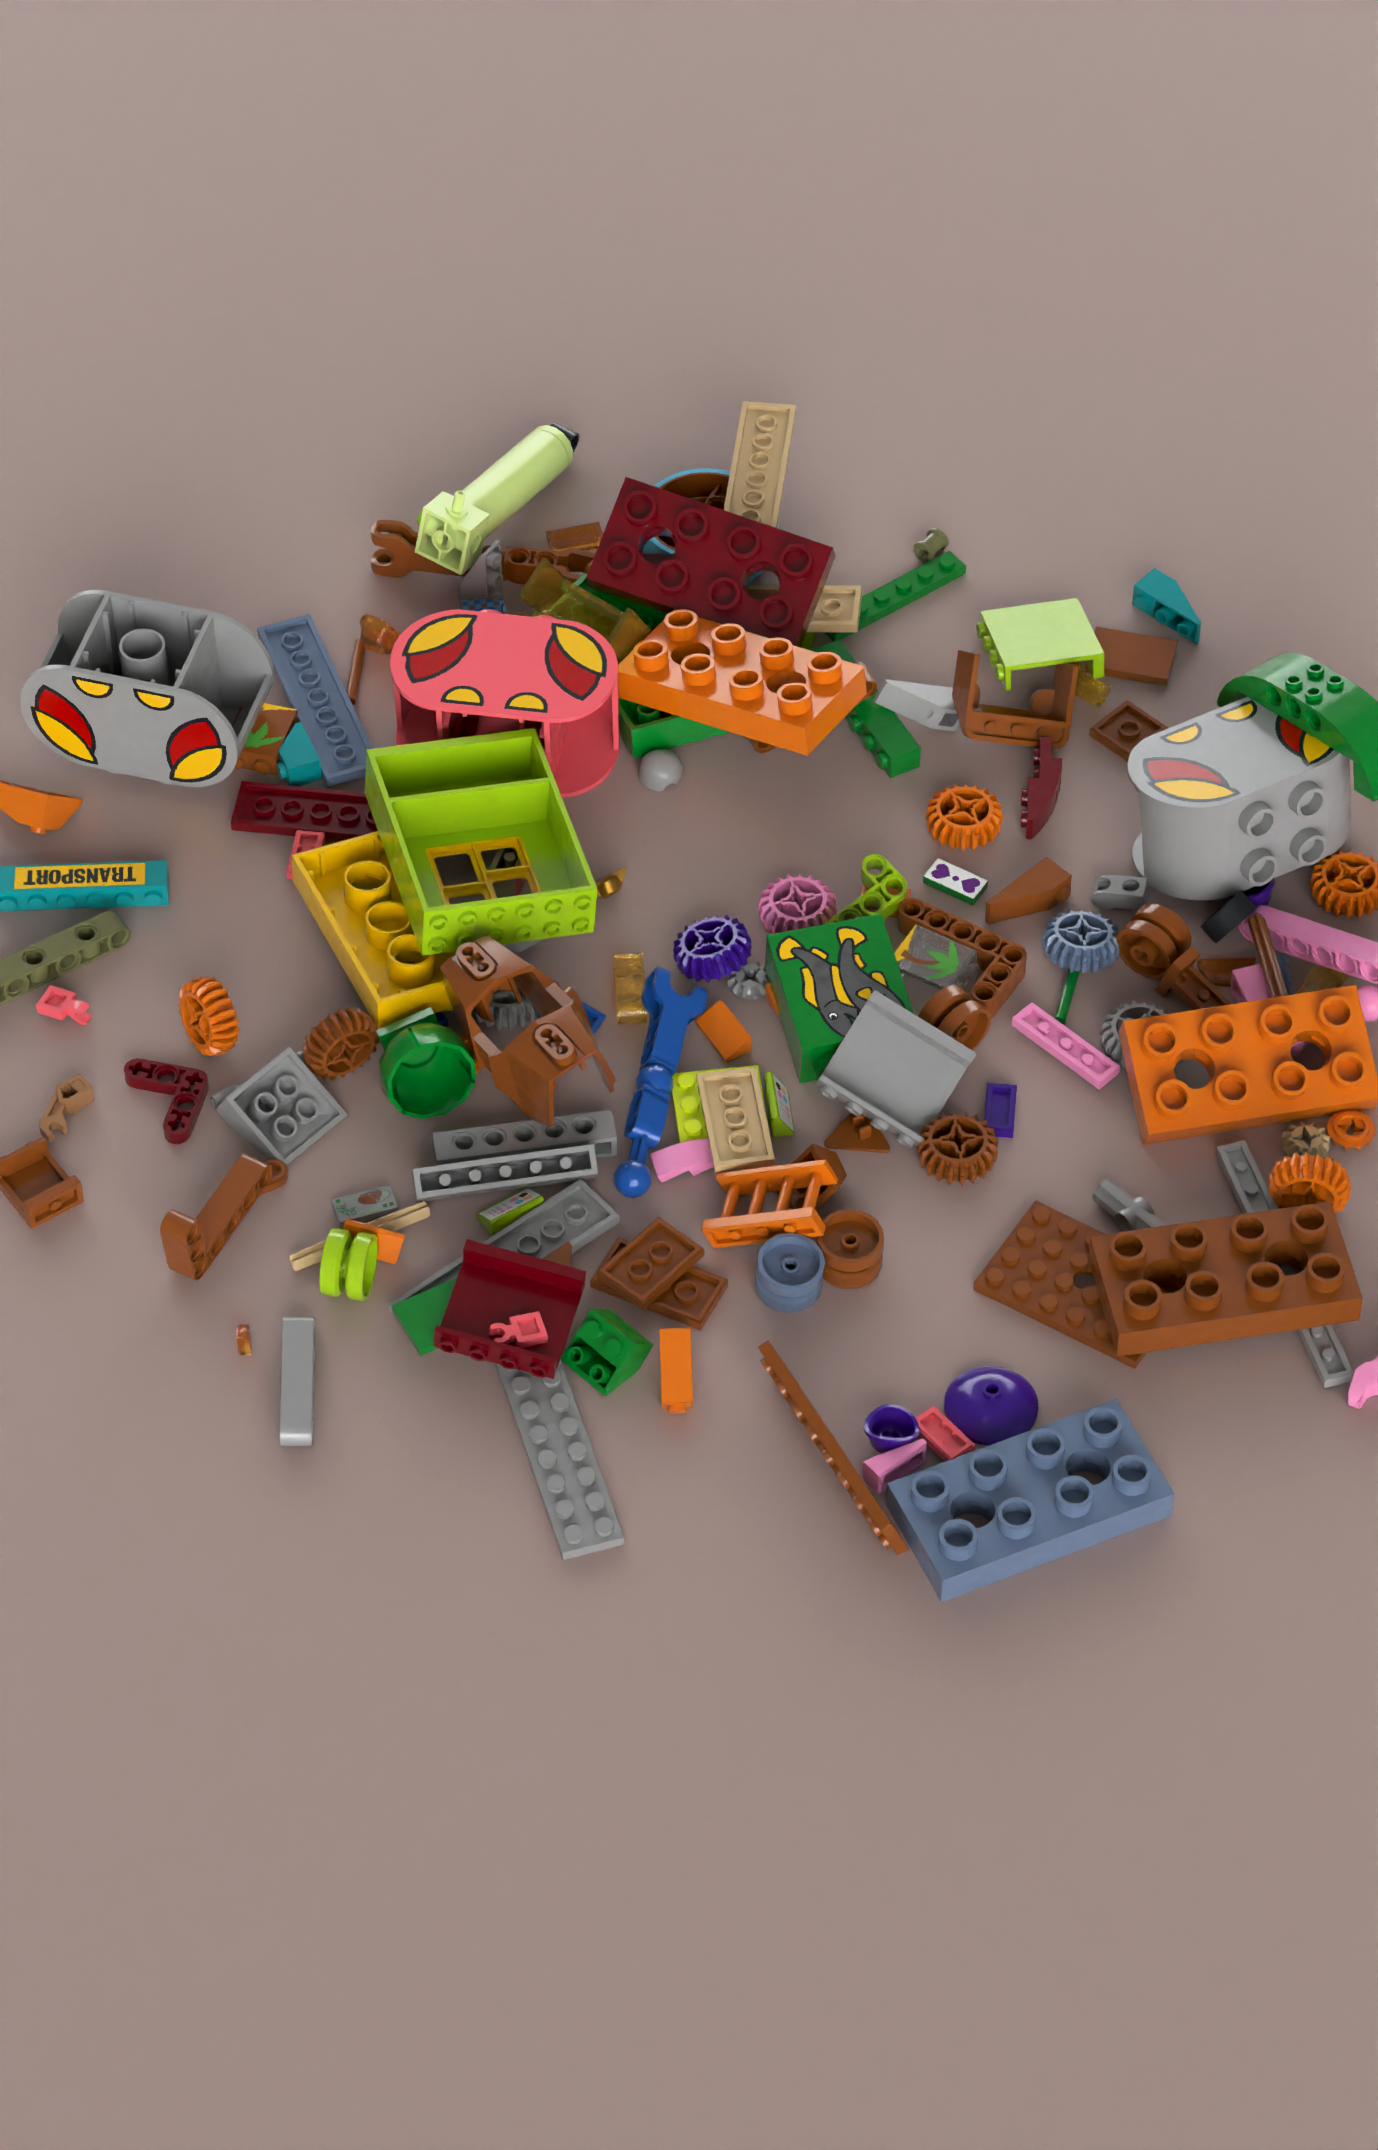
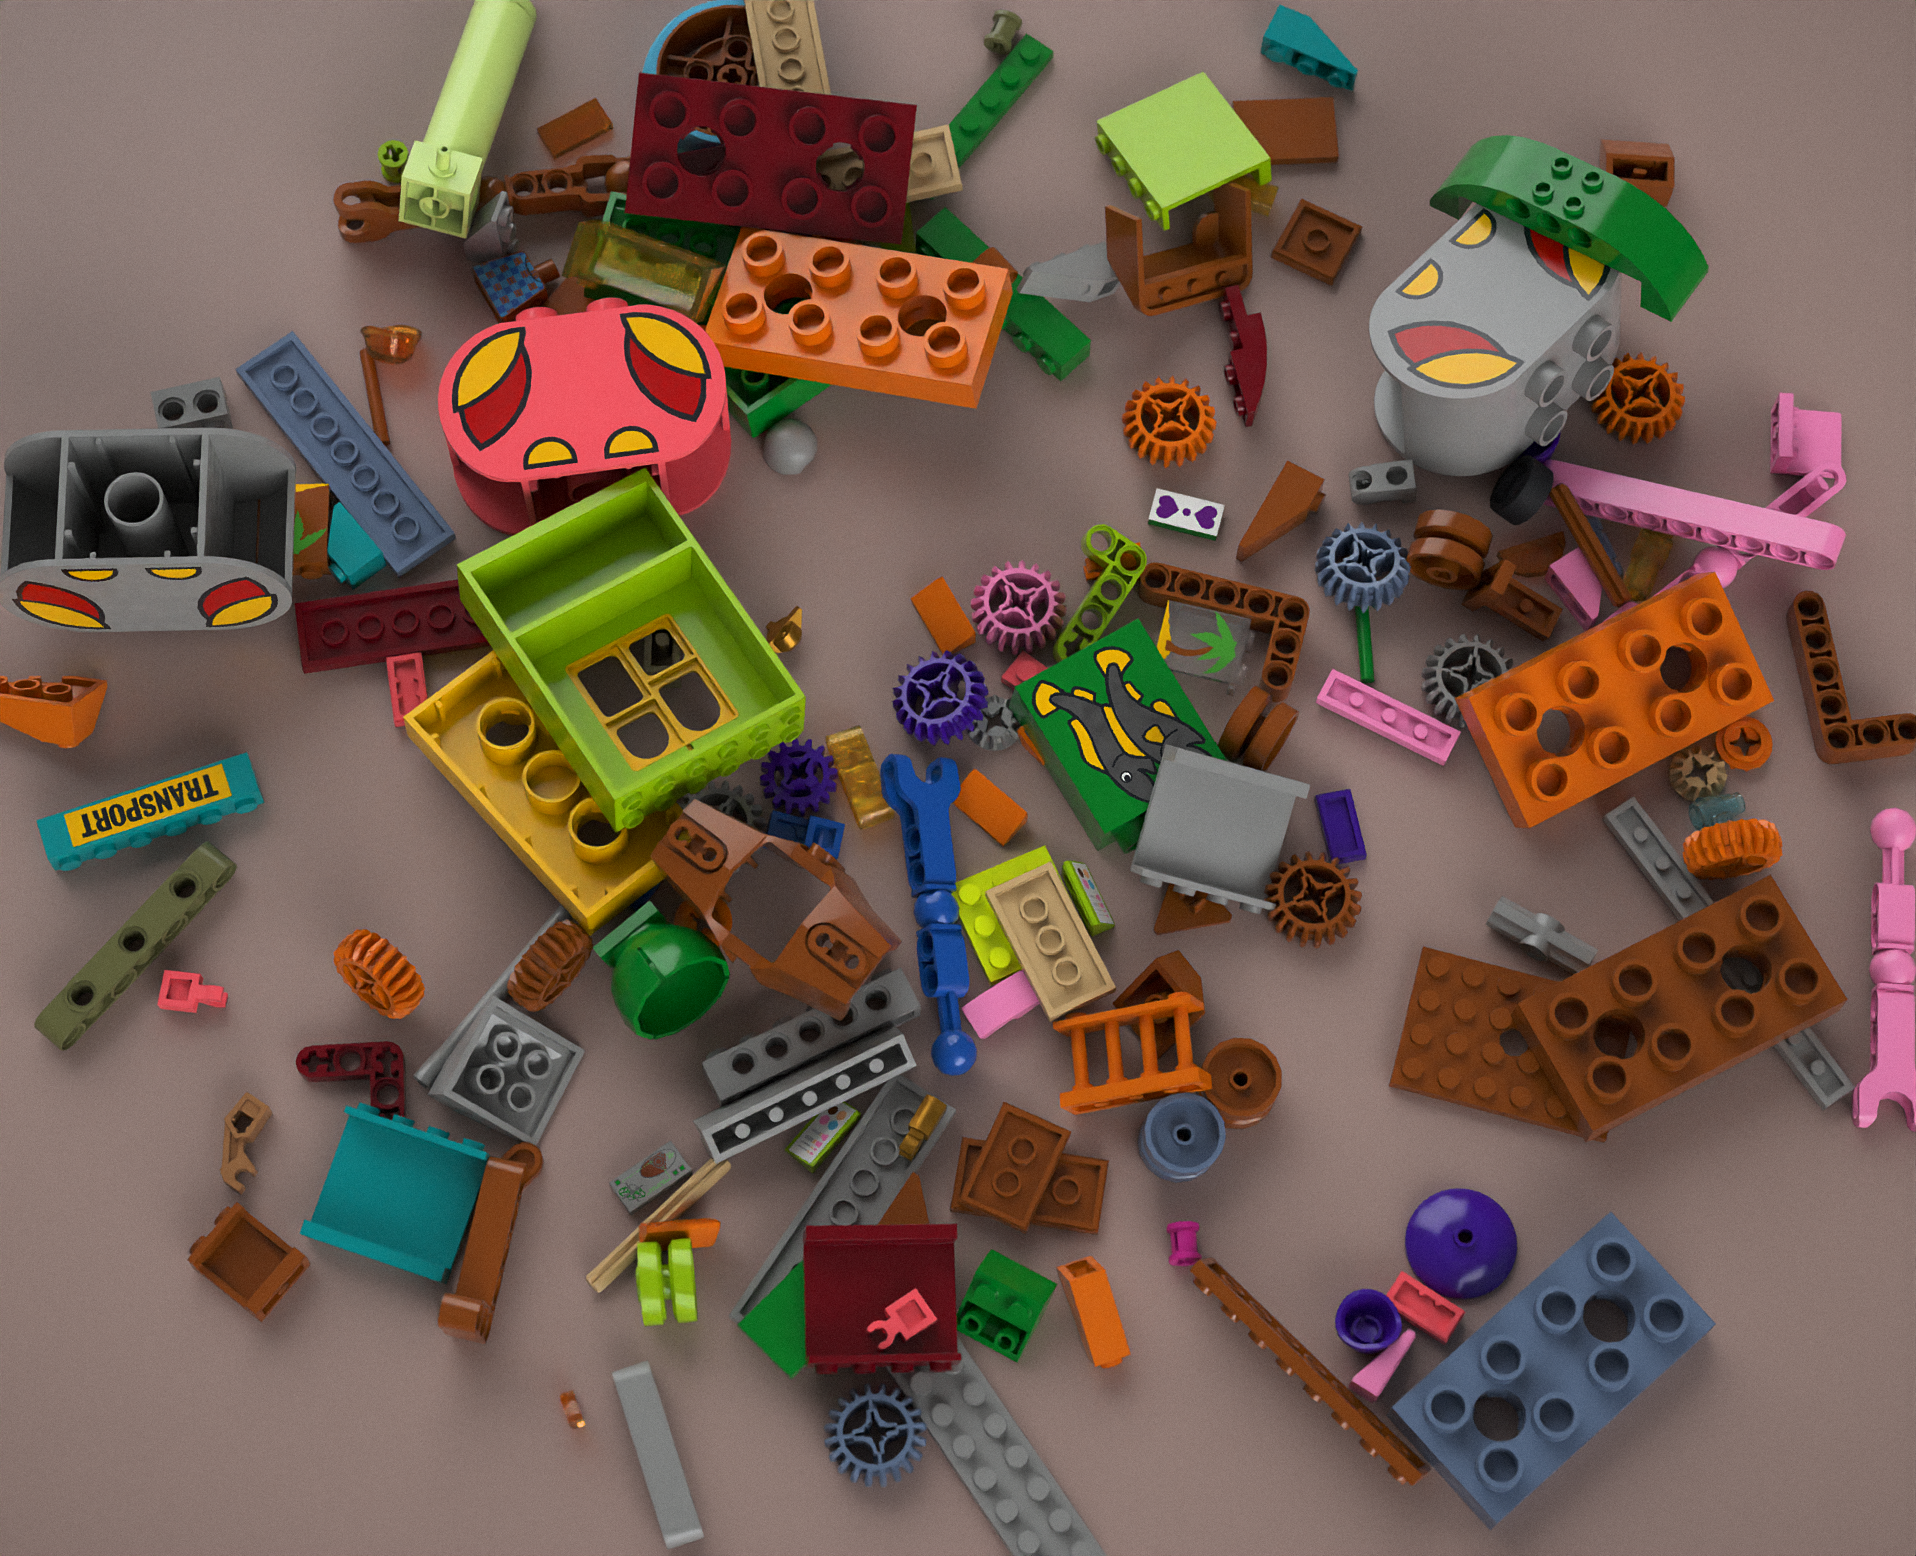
camera: 20 degrees left, 20 degrees up
none -> teal panel [299,1102,491,1285]
none -> dark purple gear [760,738,838,817]
none -> sand blue gear [824,1383,927,1487]
none -> pearl gold bar [898,1094,947,1161]
none -> orange slope [911,576,976,655]
none -> dark pink bush [1166,1221,1202,1266]

